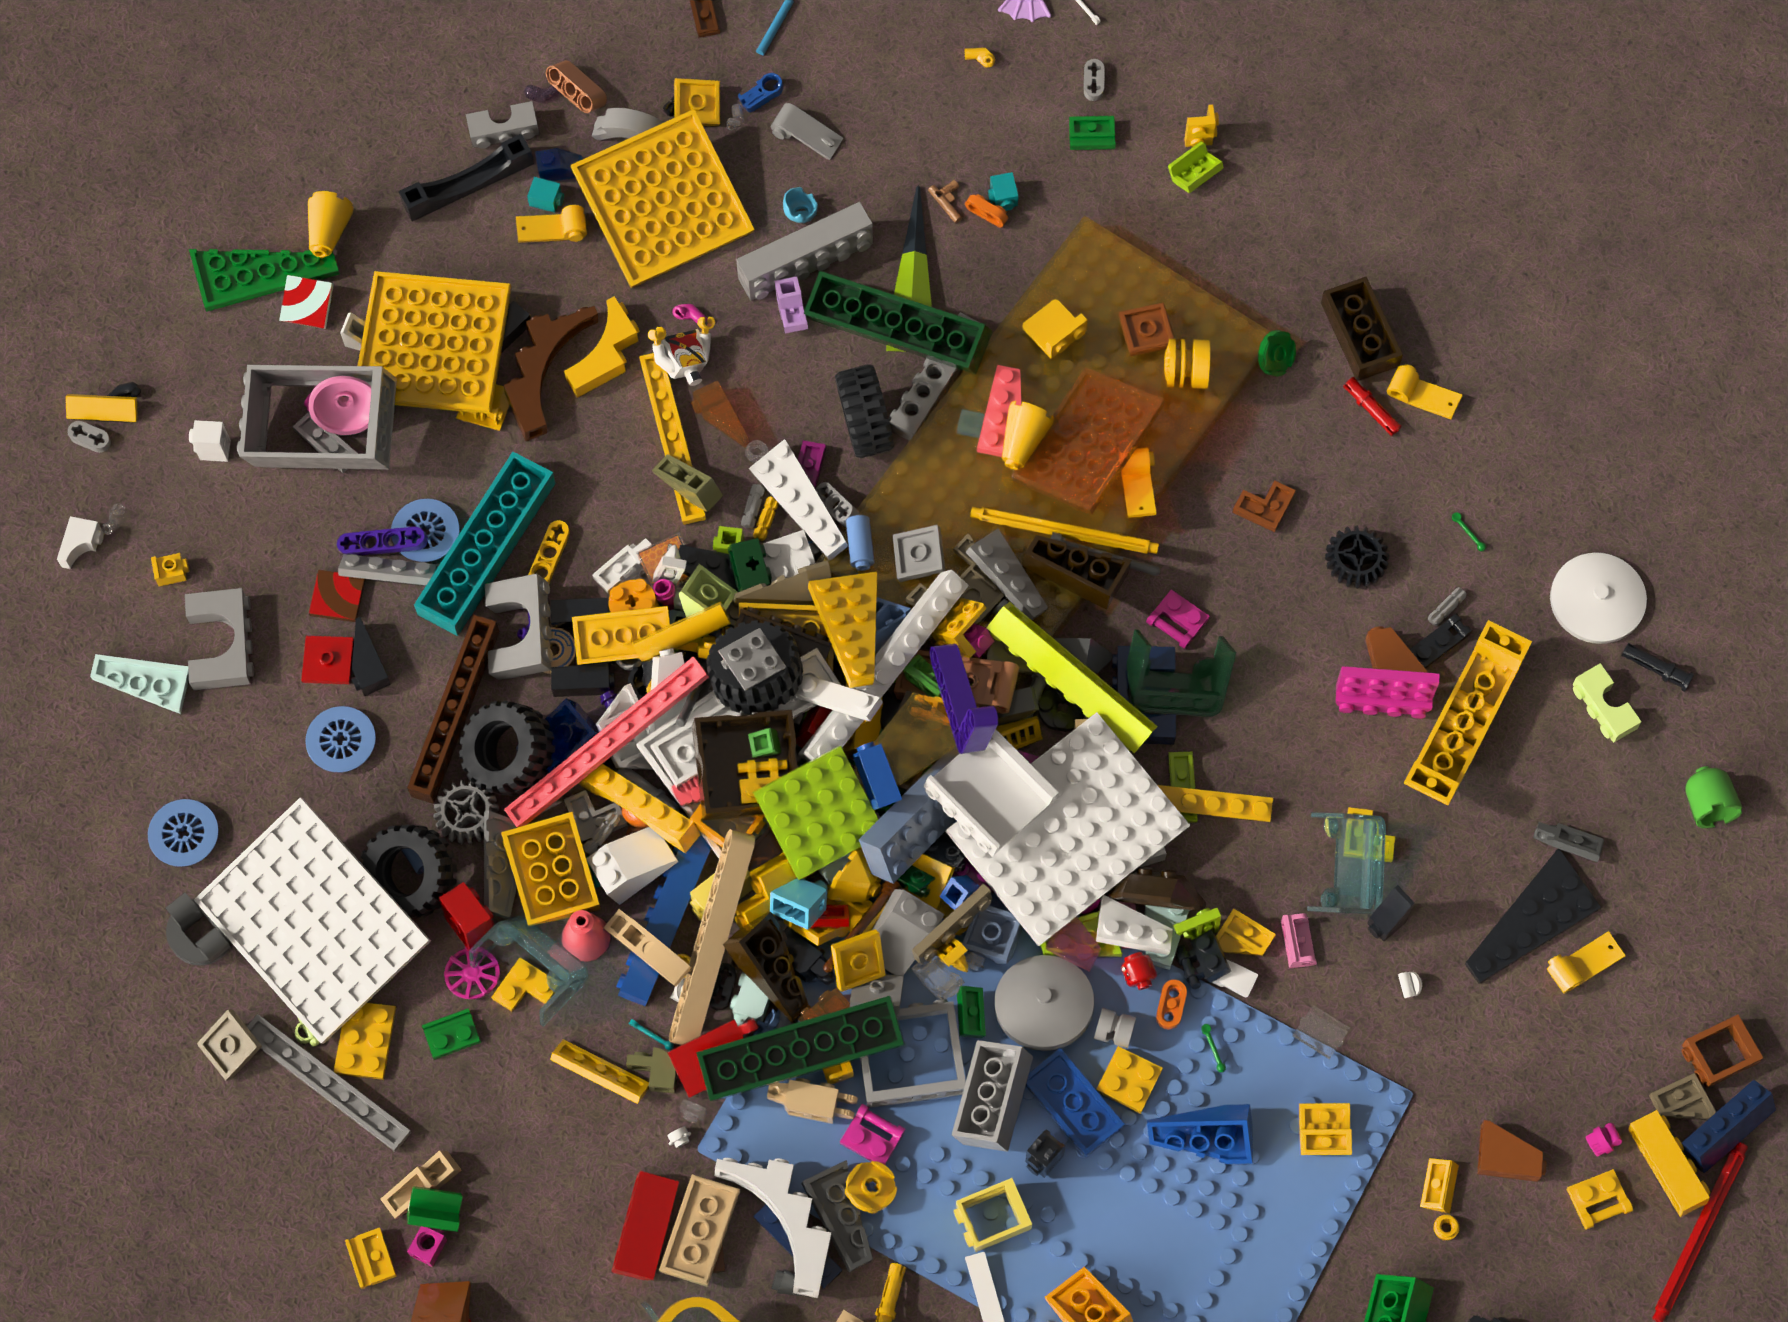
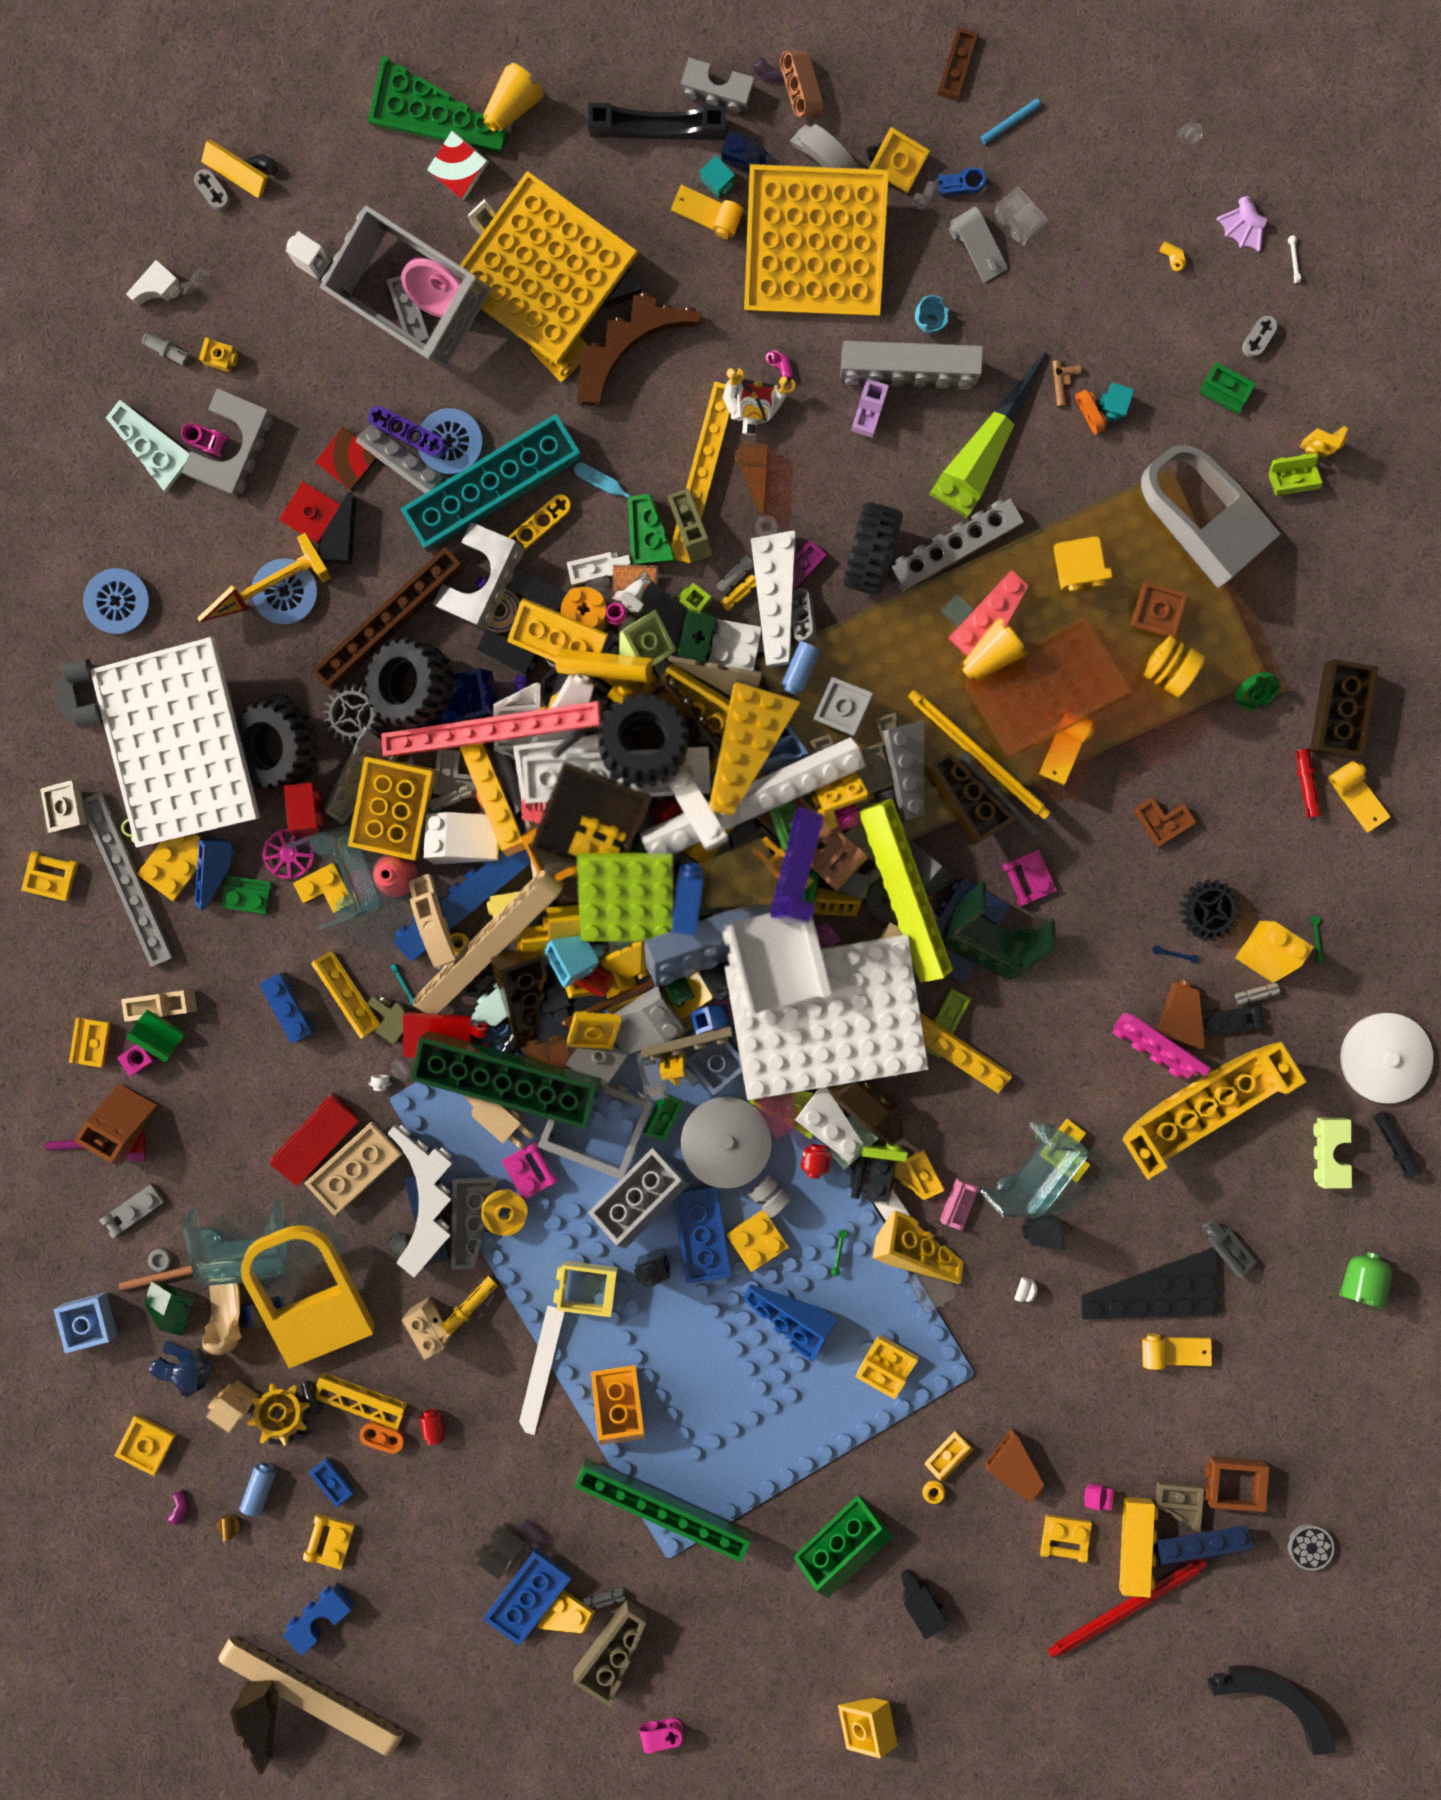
camera: 25 degrees right, 20 degrees up
yellow arch [564,296,640,398] -> none
light grey hinge [718,628,786,690] -> none
bright green slope [748,728,781,758] -> none
dark green brick [803,271,993,375] -> none
orange plate [1156,980,1187,1030] -> none
none -> yellow plate [22,851,78,901]
none -> light grey pin [142,331,190,367]
none -> dark pink piece [181,423,229,459]
none -> blue slope [195,838,234,910]
none -> yellow piece [198,533,331,622]
none -> blue arch [259,972,317,1044]
none -> medium azure piece [574,462,630,498]
none -> green wing [628,494,677,566]
none -> yellow wedge [873,1210,964,1284]
none -> clear brick [994,186,1048,246]
none -> light grey window [1141,445,1280,588]
none -> clear blue hinge [1152,946,1199,963]
none -> yellow slope [1235,921,1314,983]

